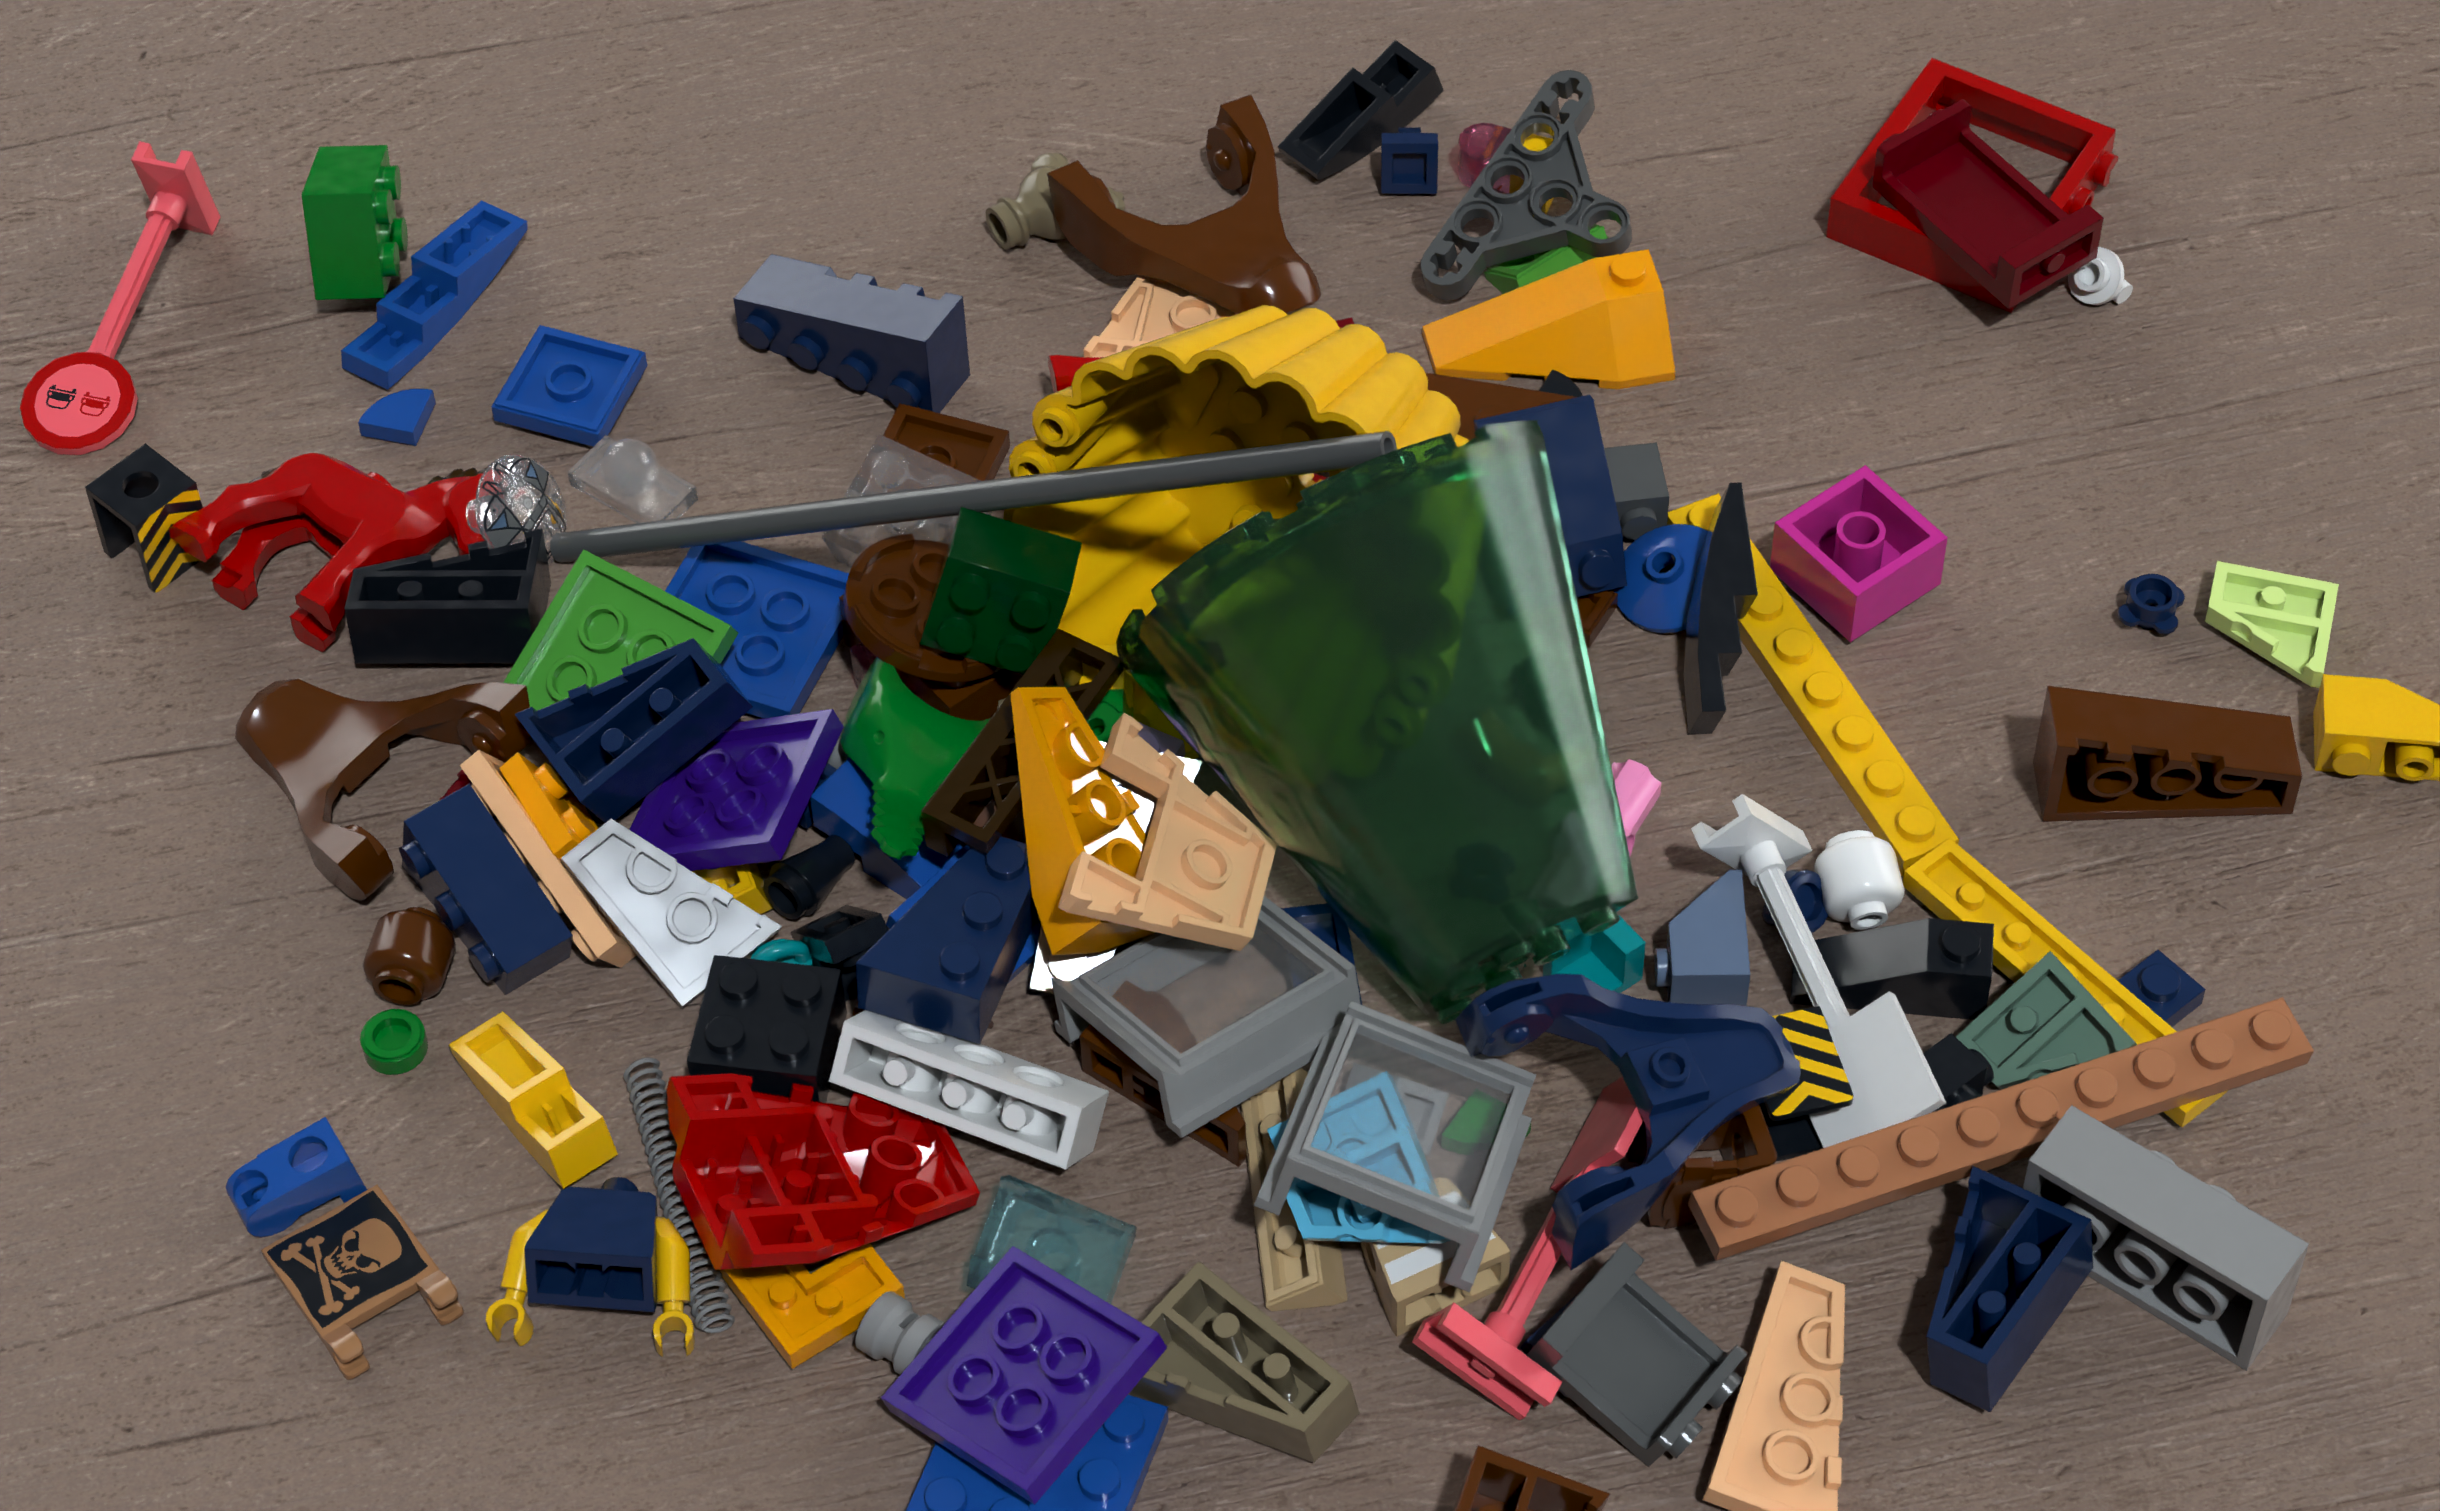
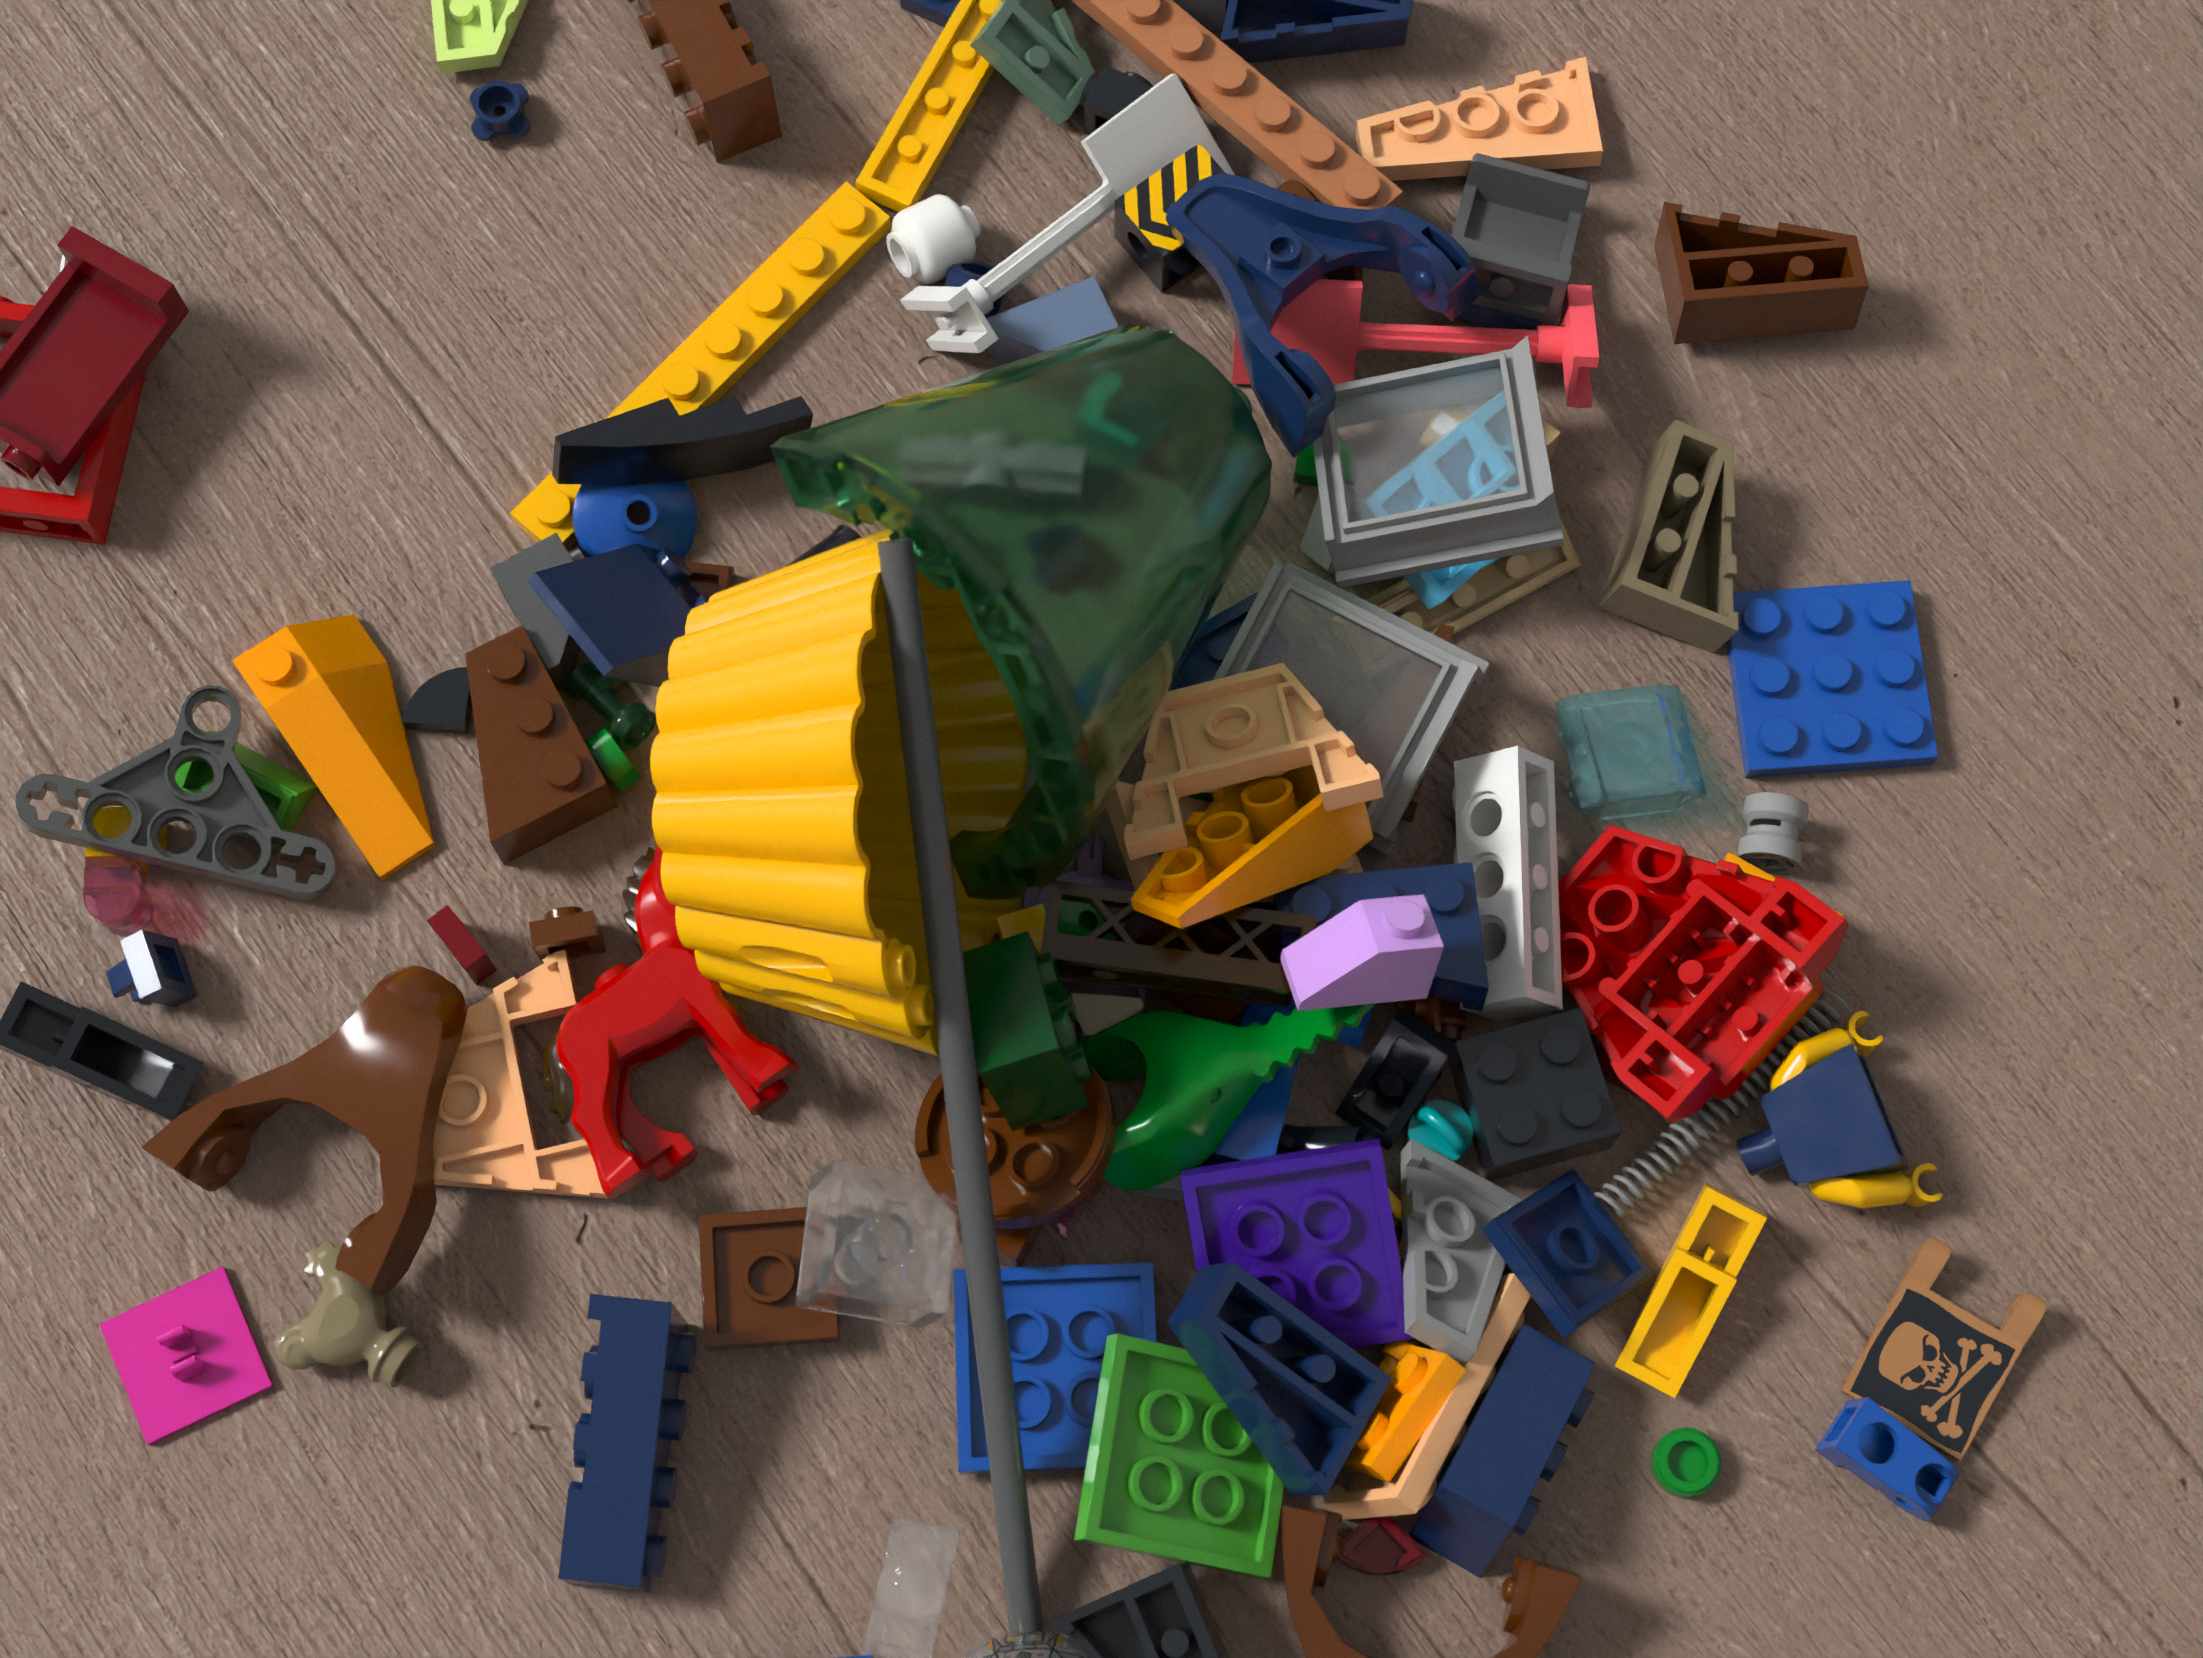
camera: 115 degrees left, 20 degrees up
reddish brown head [363,907,456,1005] -> none
dark purple plate [881,1246,1167,1505] -> none
dark pink brick [1770,465,1948,642] -> none
black slope [1790,918,1994,1020] -> none
none -> dark pink piece [99,1266,274,1445]
none -> lavender slope [1280,894,1444,1011]
none -> dark blue plate [1481,1169,1655,1339]

